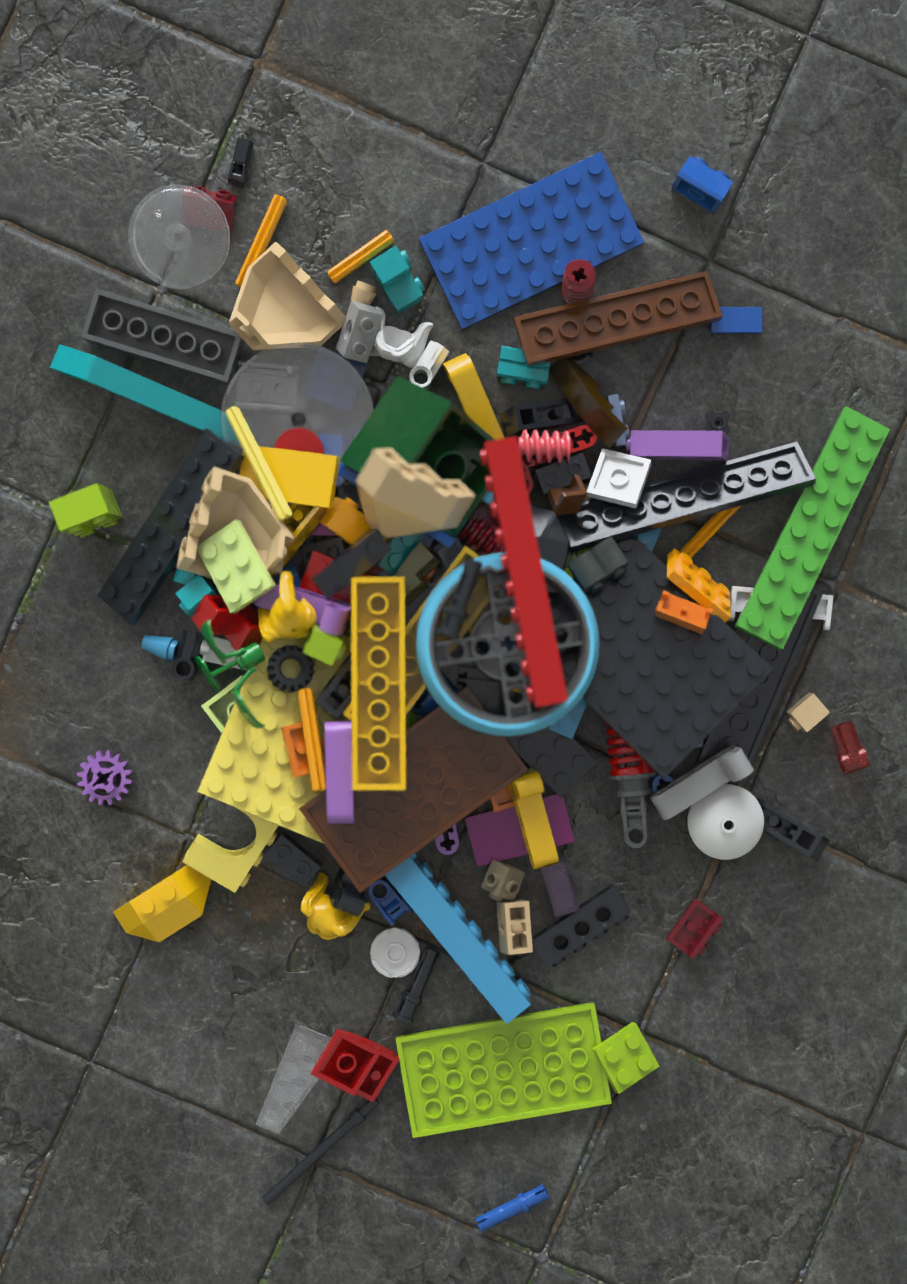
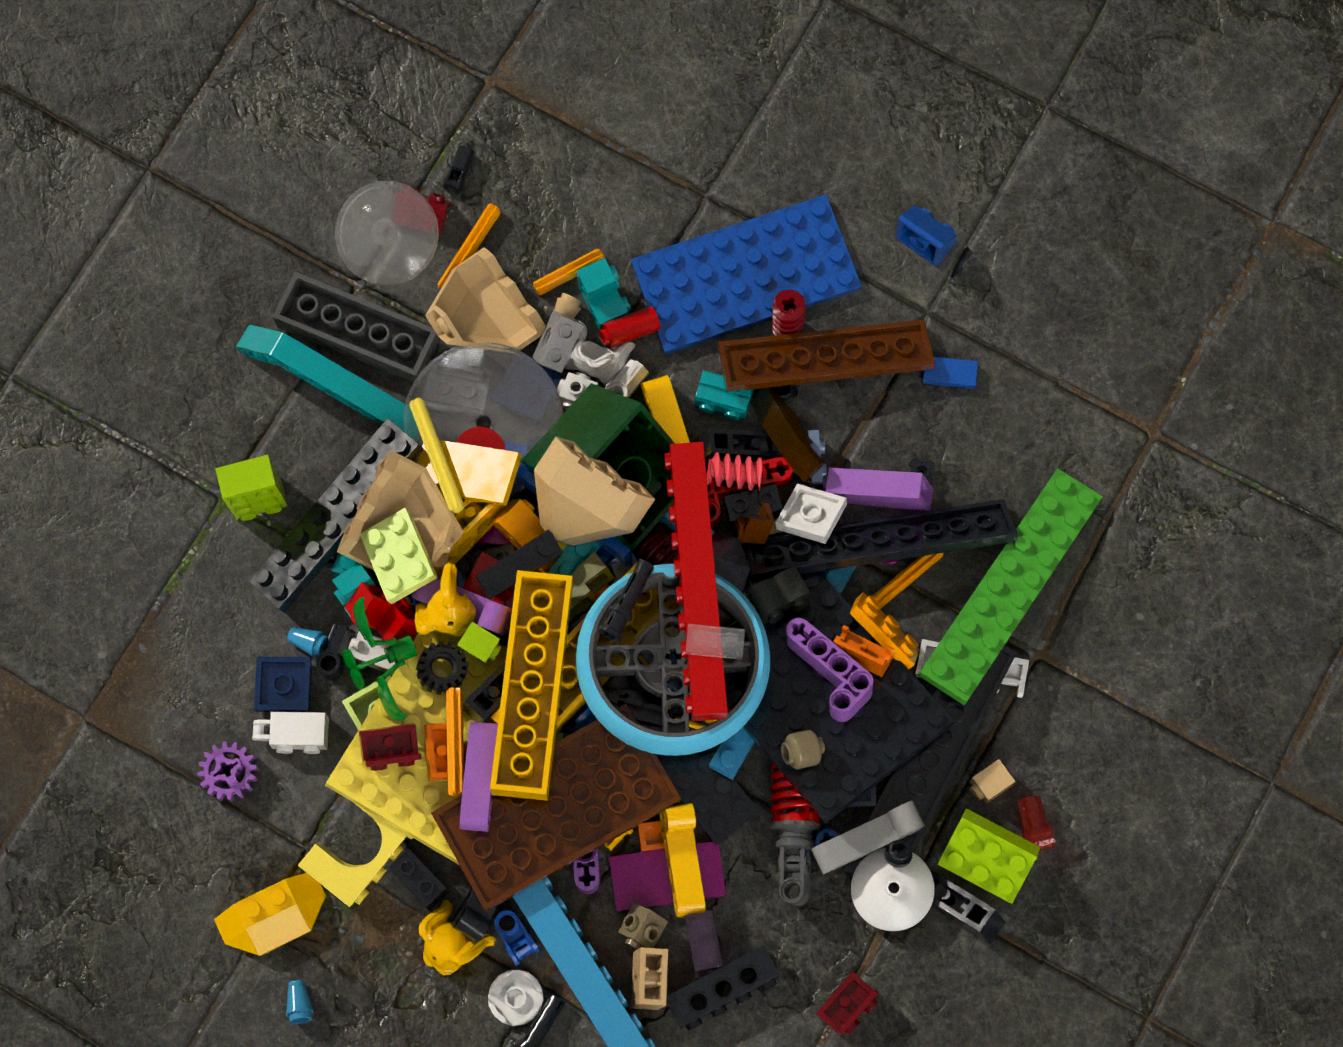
camera: 10 degrees right, 15 degrees down
none -> white brick [252,712,329,754]
none -> dark blue plate [254,656,312,712]
none -> dark azure cone [286,980,314,1024]
none -> dark red bracket [359,723,422,771]
none -> white brick [556,372,598,410]
none -> red brick [599,306,660,348]
none -> clear plate [685,624,745,659]
none -> dark tan head [781,730,825,769]
none -> medium lavender beam [786,618,873,722]
none -> black plate [884,840,913,868]
none -> lime brick [937,808,1041,904]

